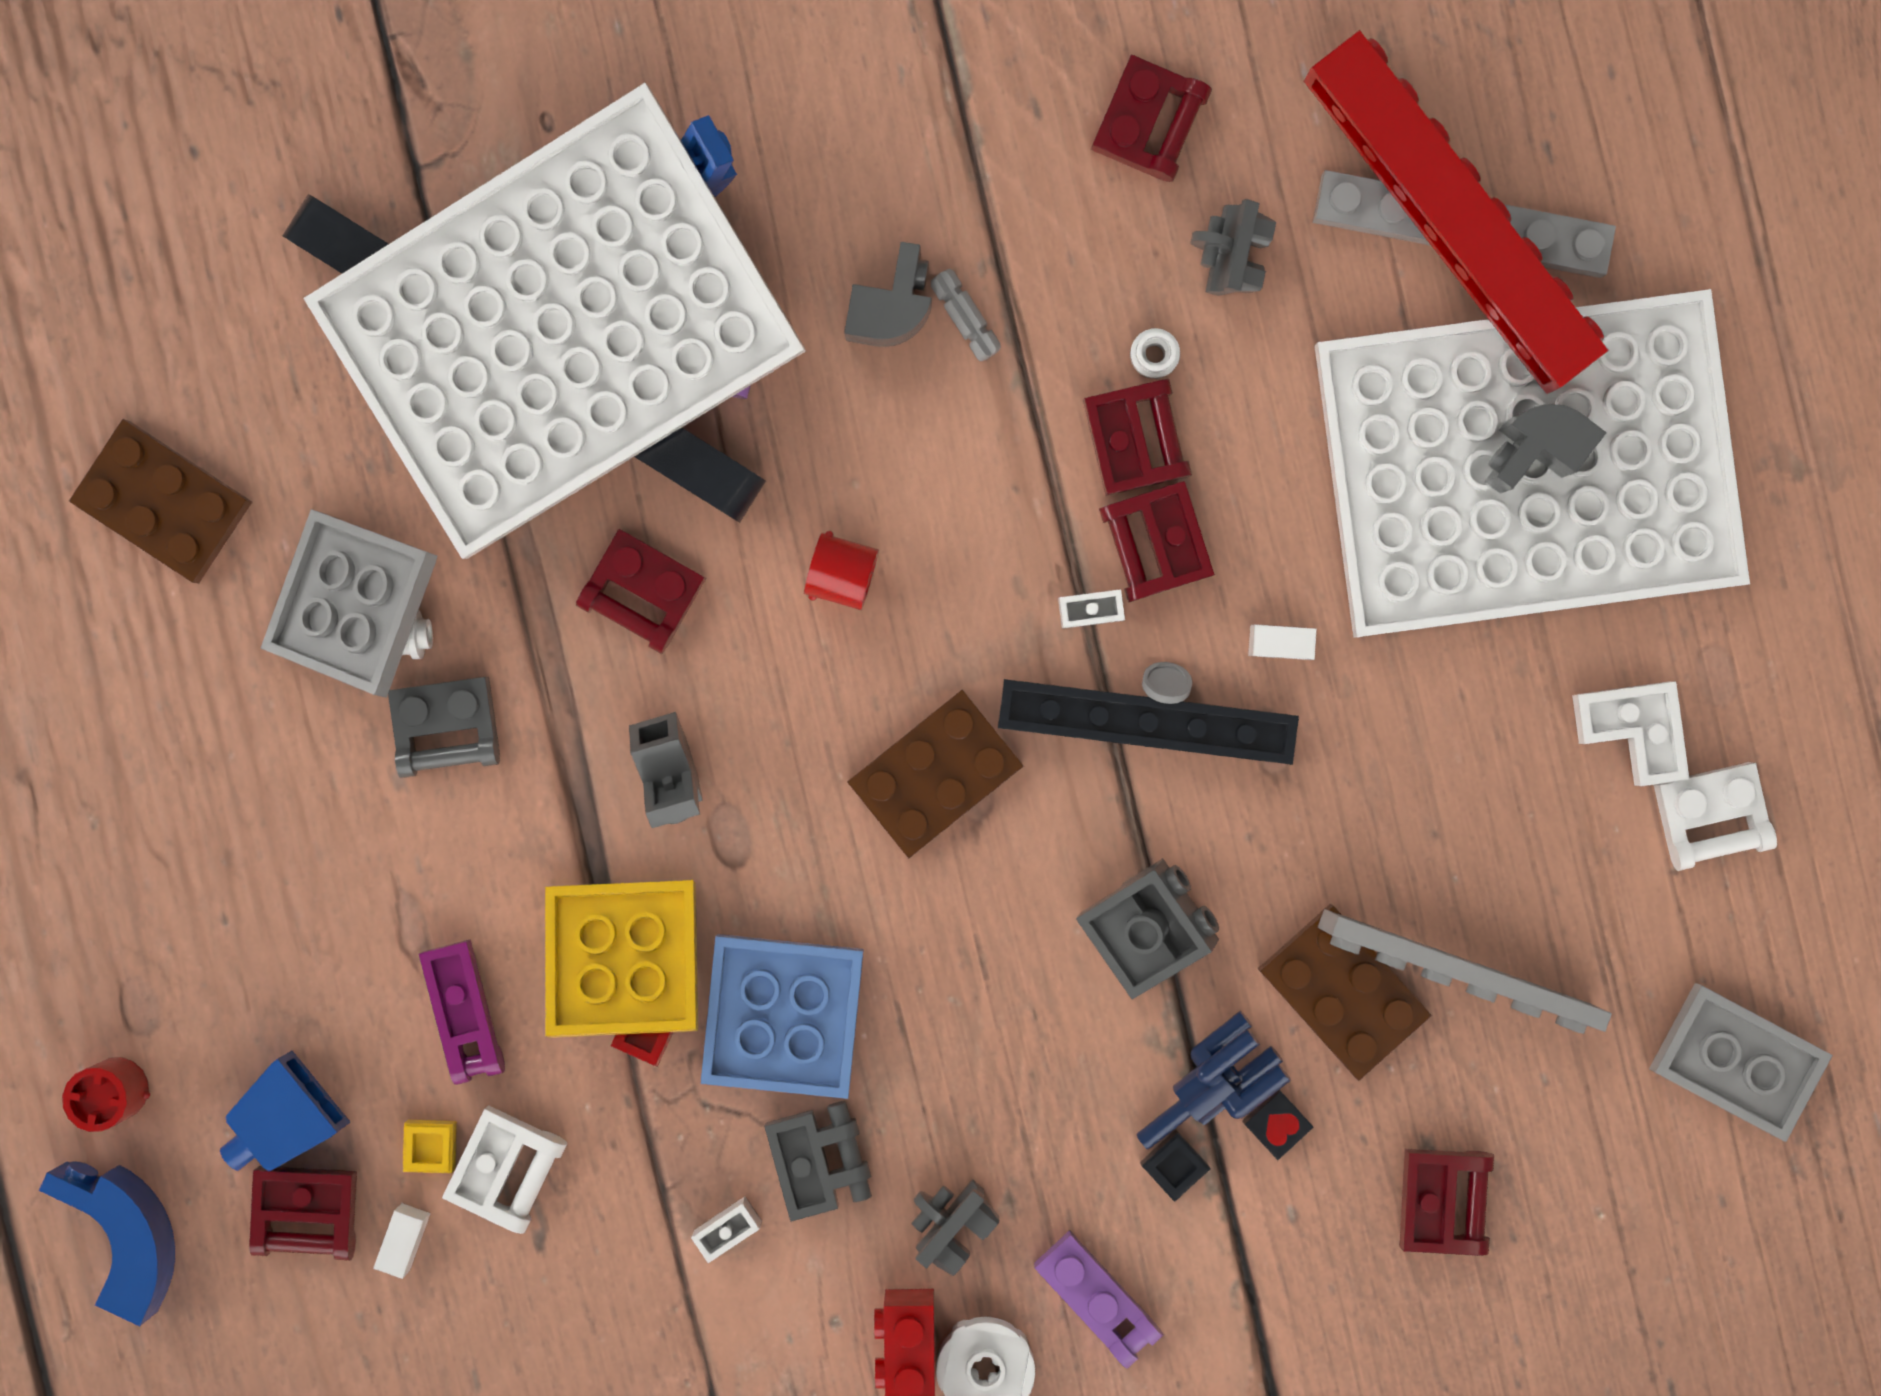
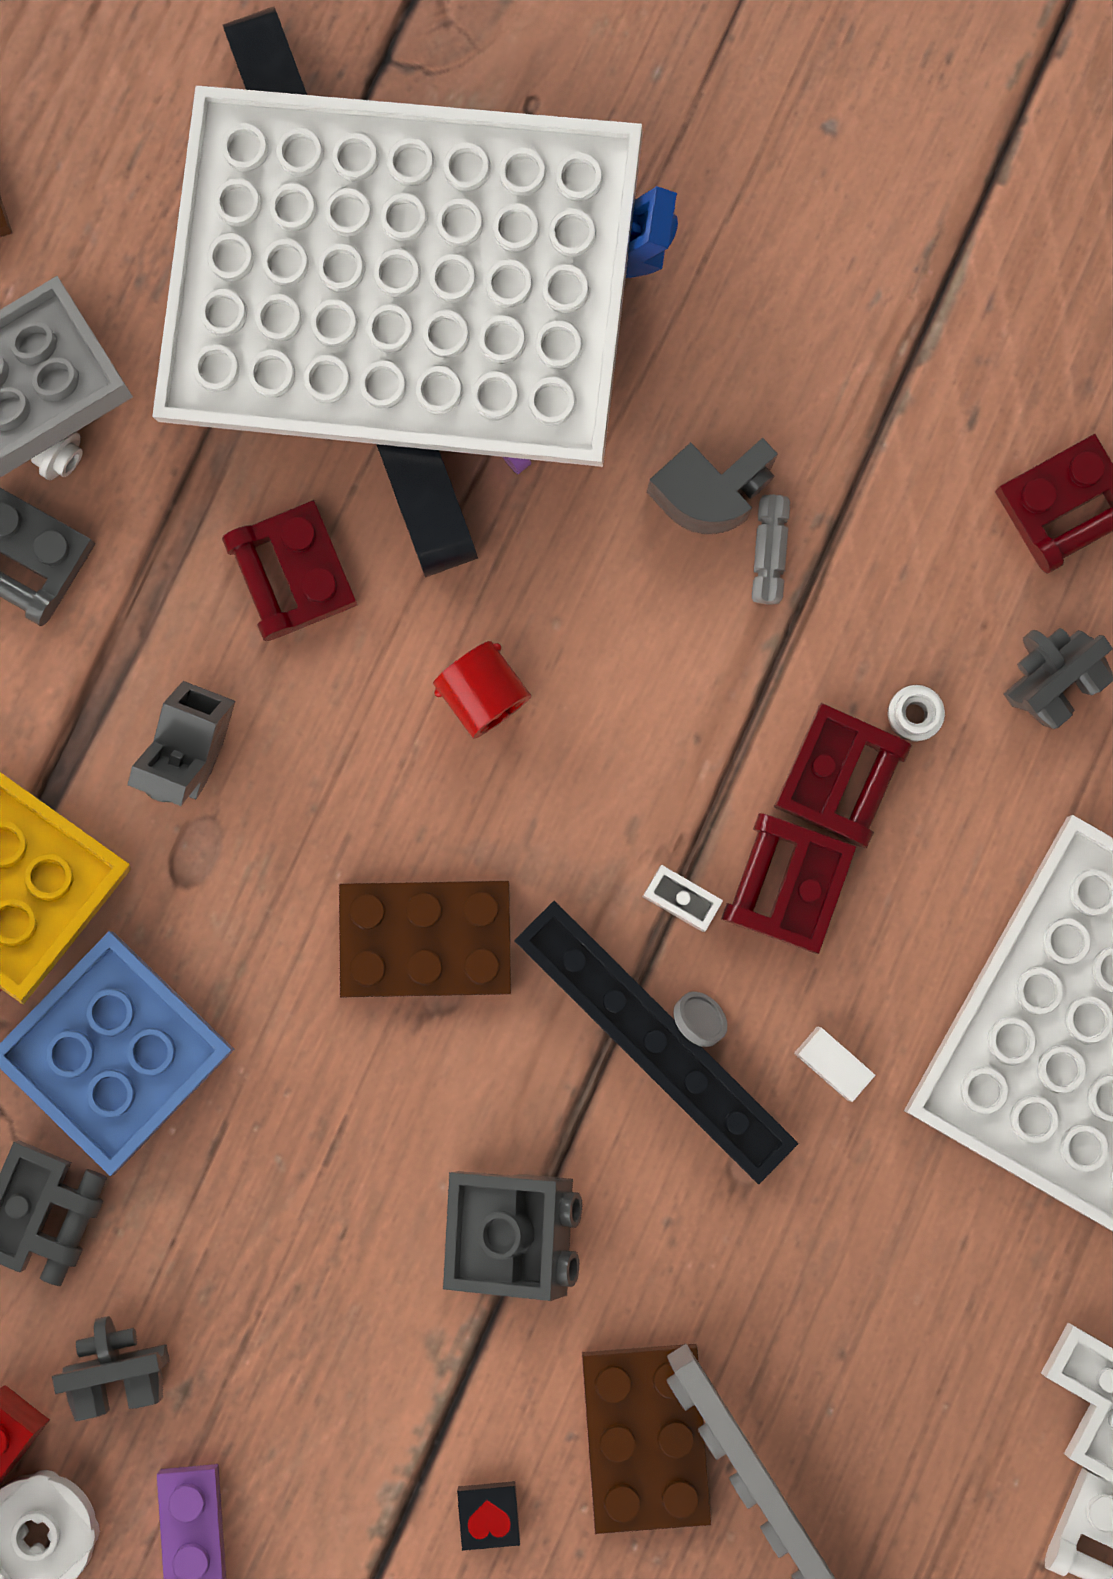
camera: 40 degrees right, 5 degrees down
dark blue plant [1136,1011,1291,1150] -> none
black tile [1140,1129,1211,1202] -> none

